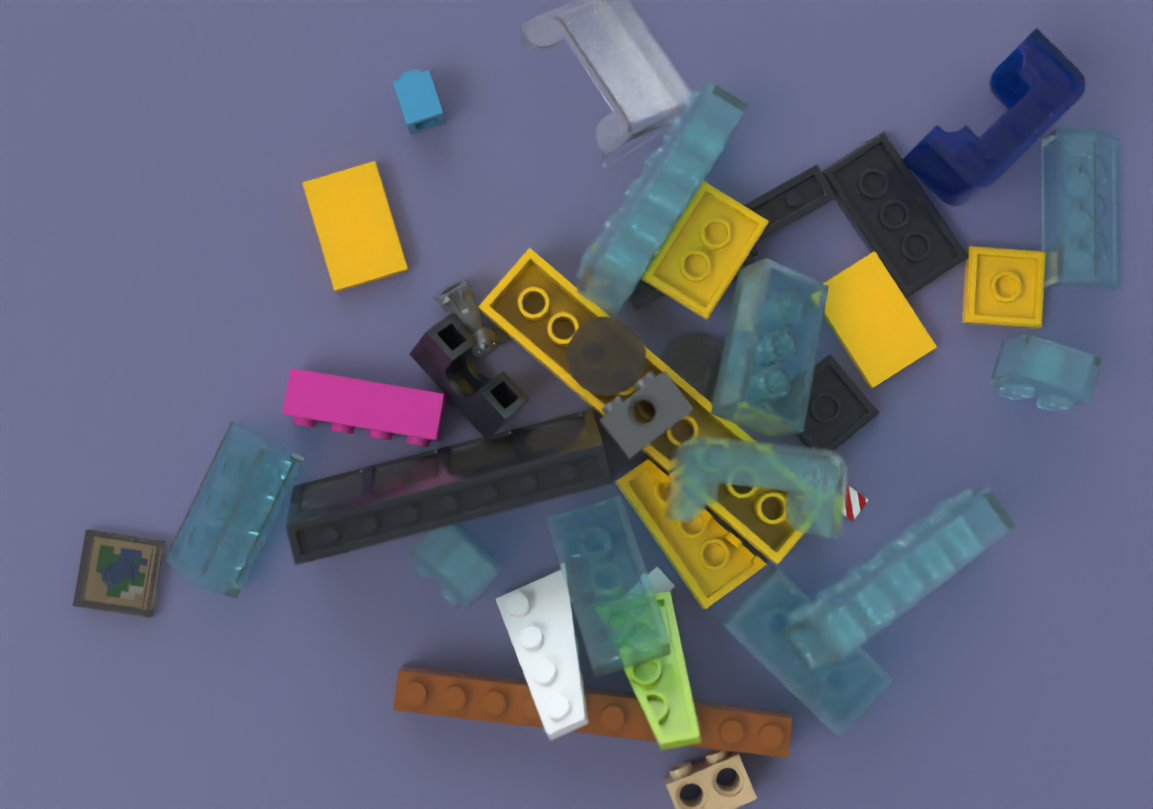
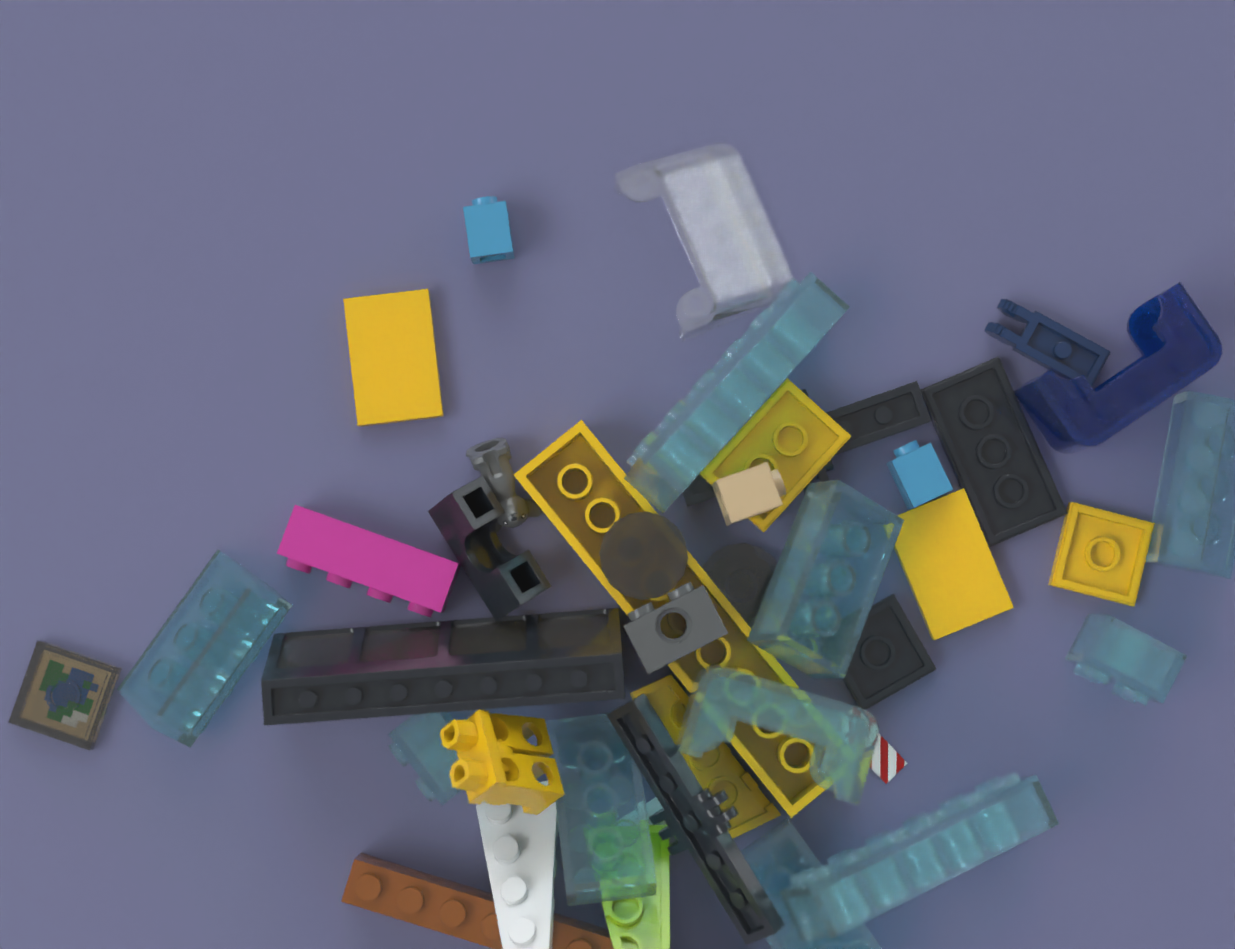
camera: 10 degrees right, 0 degrees up
none -> yellow hips [440,709,565,815]
none -> black hinge [607,693,785,945]
none -> tan brick [712,462,787,526]
none -> dark azure brick [886,440,953,510]
none -> dark blue hinge [985,298,1111,391]

